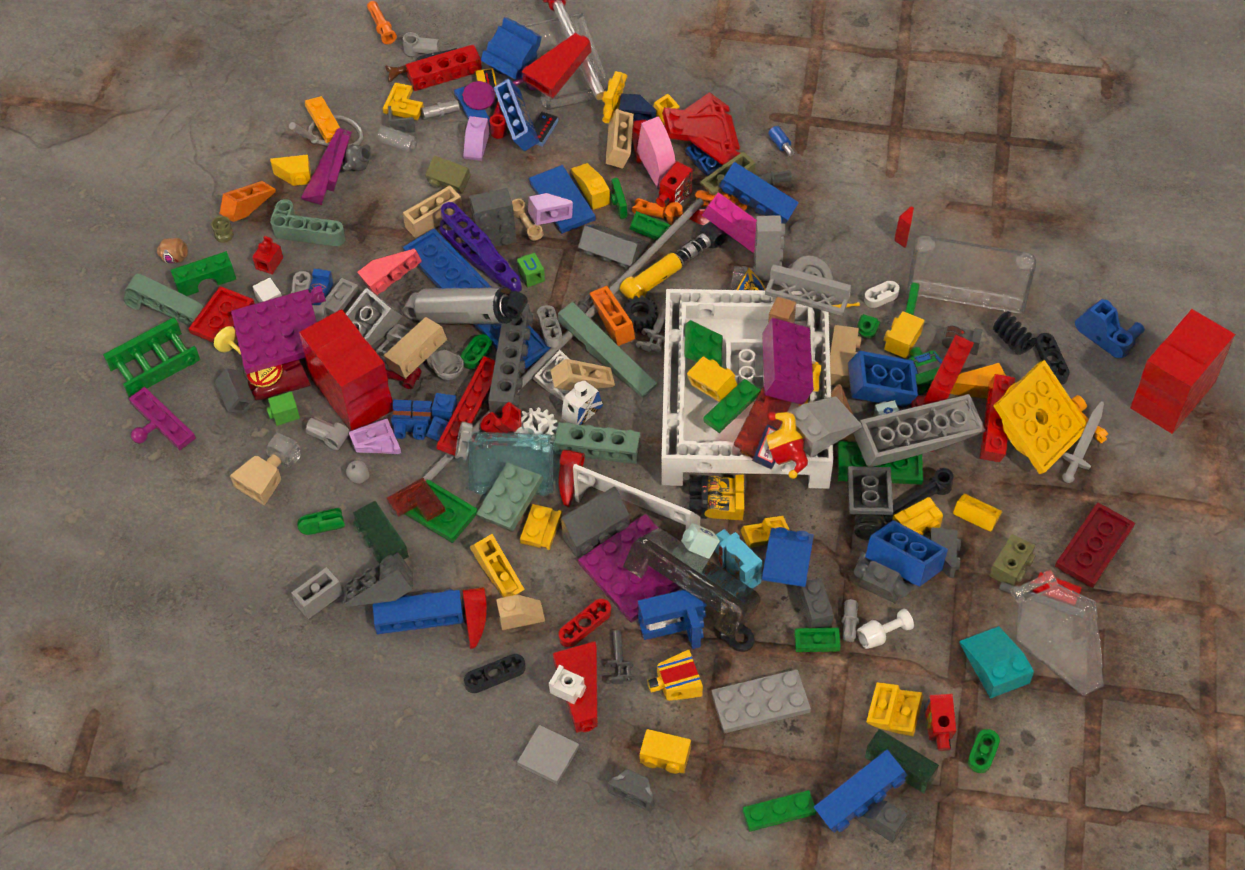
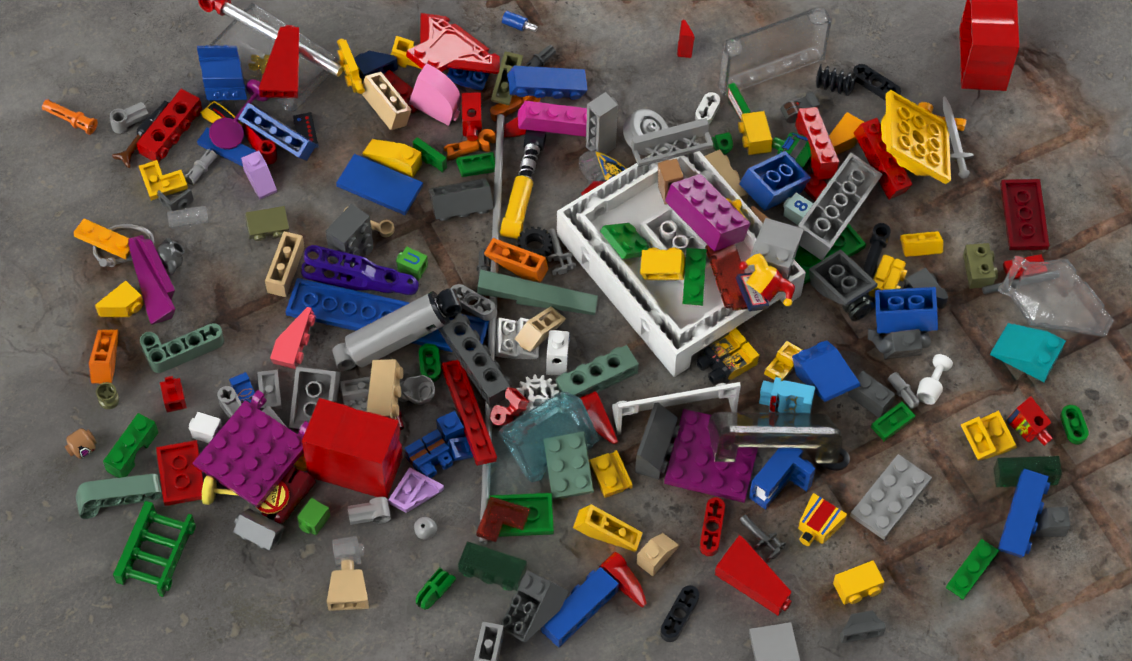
camera: 40 degrees left, 5 degrees up
magenta plate [129,387,196,450] -> none
light grey piece [455,421,473,461] -> none
lavender slope [528,193,573,225] -> none
white brick [549,665,586,704] -> none
light aqua brick [681,523,720,559] -> none
blue piece [1075,299,1145,358] -> none

